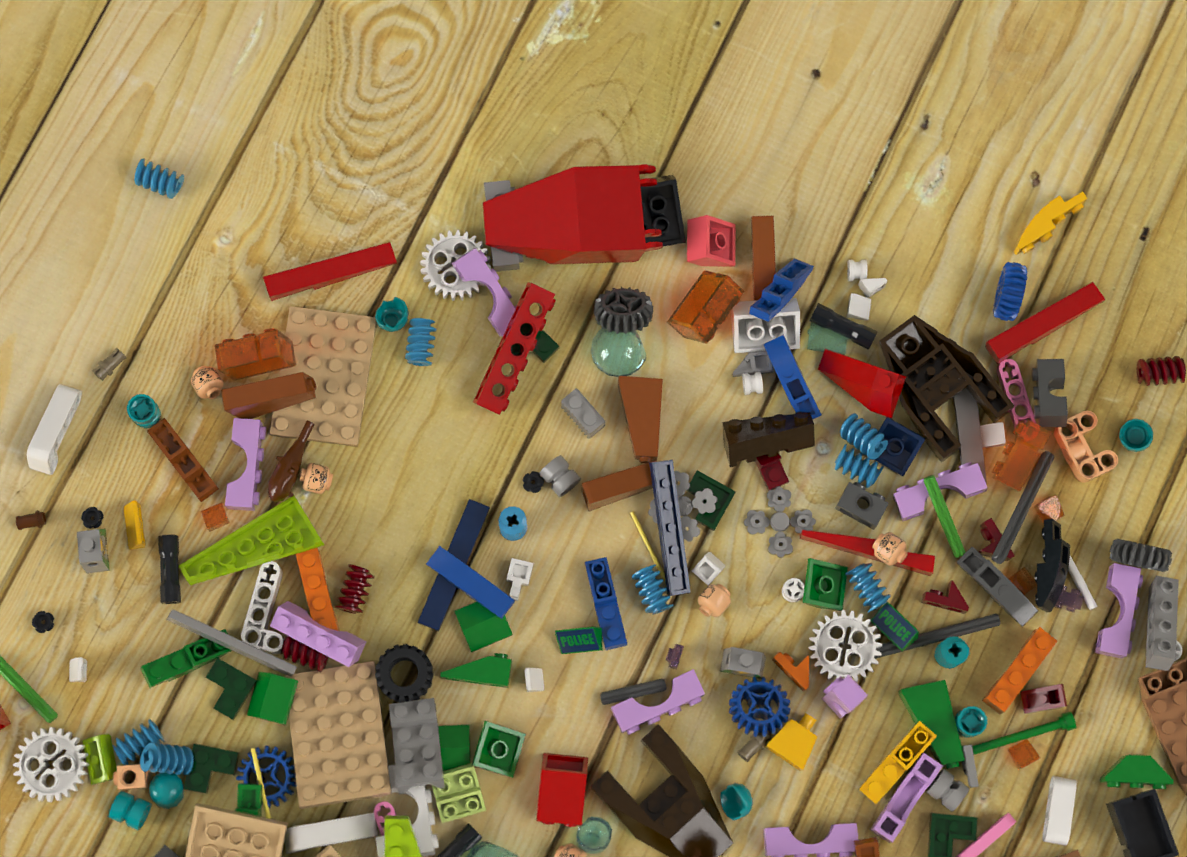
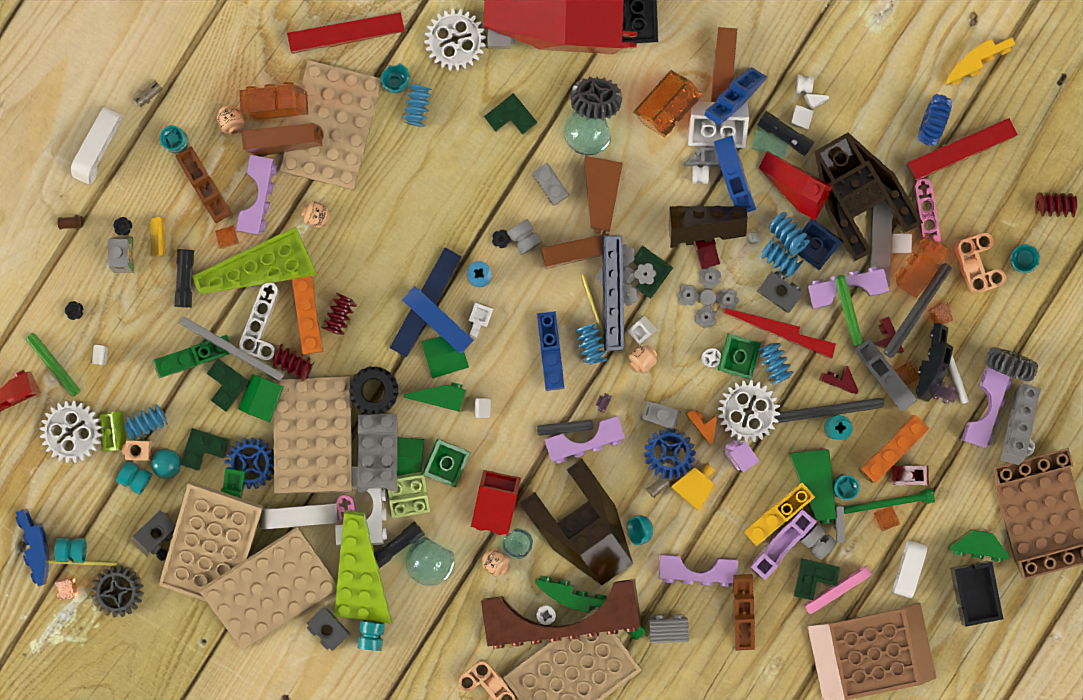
camera: 10 degrees right, 10 degrees up
dark azure piece [140,743,193,775] -> none
light yellow axle [251,748,271,819] -> none
reddish brown piece [268,420,315,502] -> none
lavender arch [270,601,366,667] -> none
lavender arch [451,248,517,337] -> none
red brick [473,282,556,415] -> none
slope [555,627,603,654] -> none
coral slope [687,215,736,267] -> none
slope [871,602,919,652] -> none
light nougat head [873,532,908,566] -> none
dark grey arch [1032,359,1068,427] -> none

